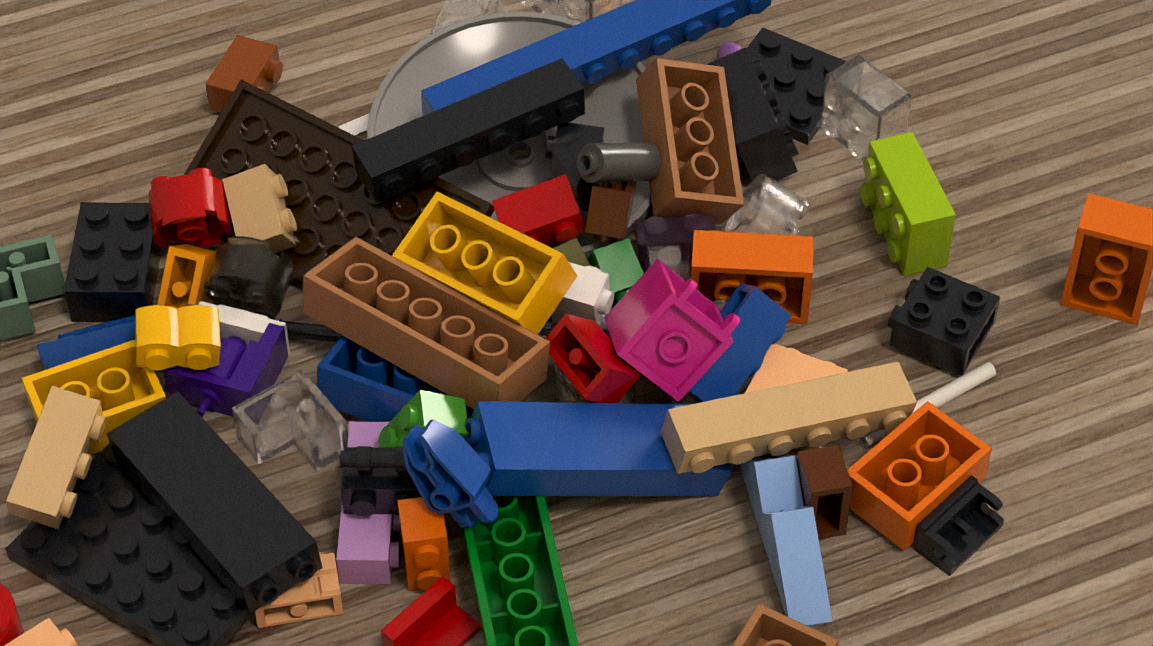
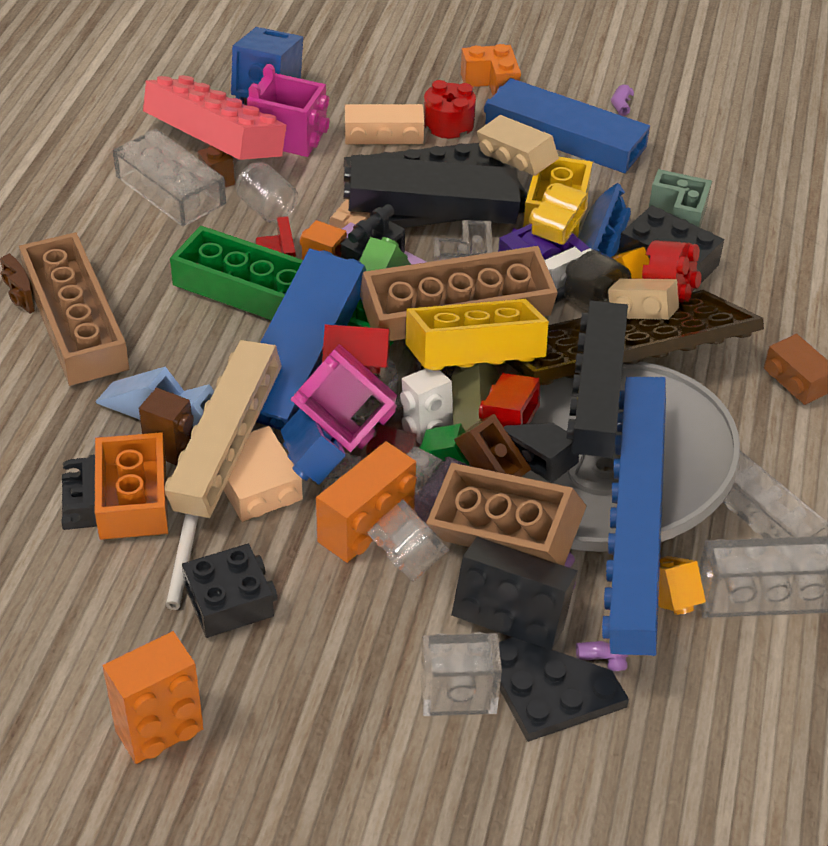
camera: 125 degrees right, 5 degrees down
blue hinge [403,419,499,529] -> none
dark grey brick [577,142,661,183] -> none
lime brick [860,132,956,276] -> none

